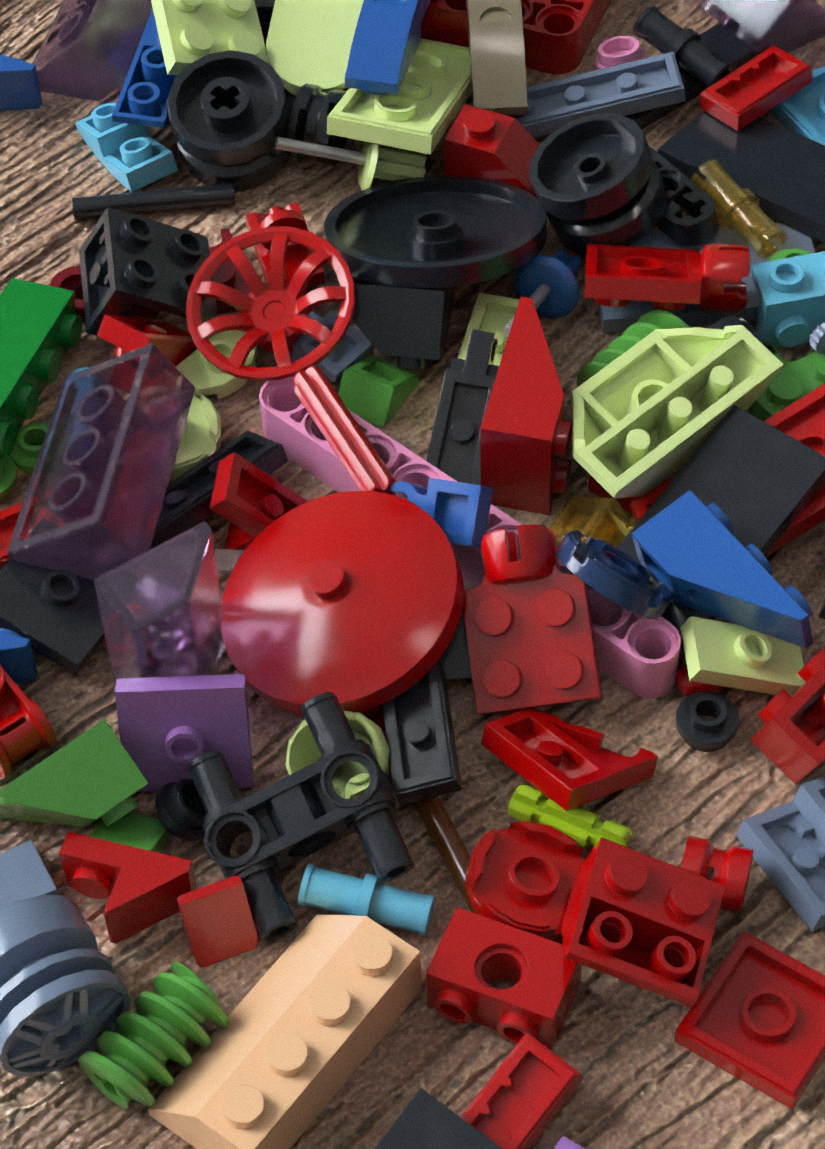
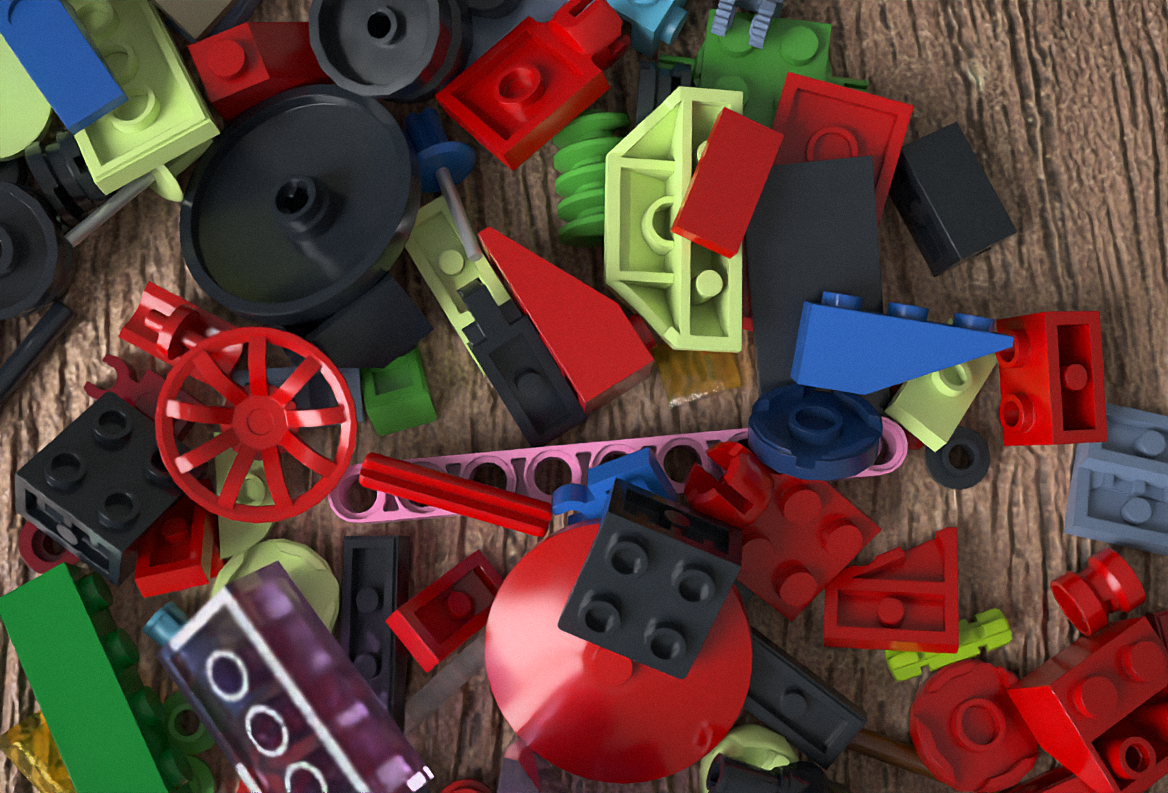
camera: 45 degrees left, 30 degrees up
none -> black bracket [557,478,742,679]
none -> red tile [670,107,784,259]

